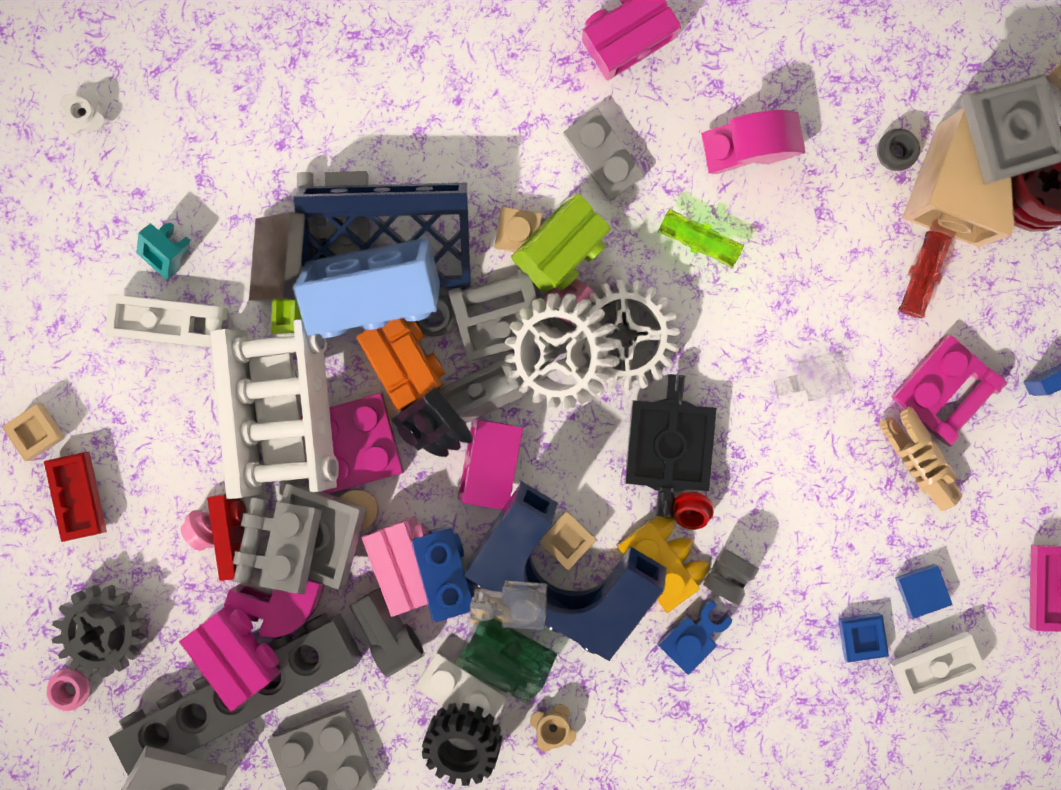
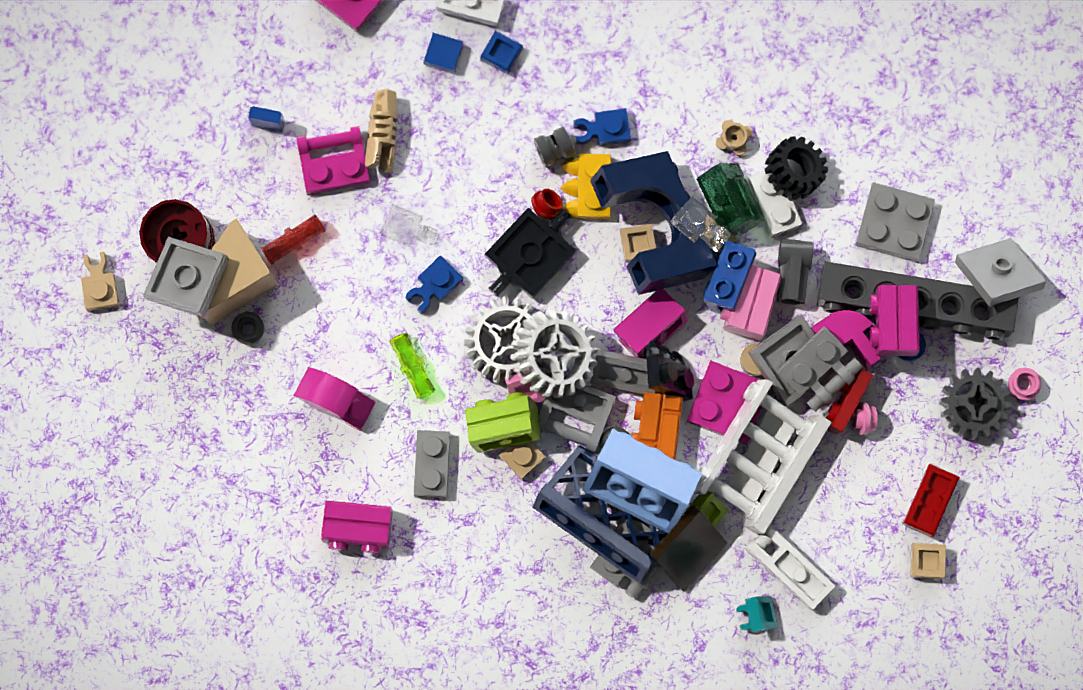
camera: 145 degrees left, 10 degrees down
none -> blue plate [405,255,463,314]

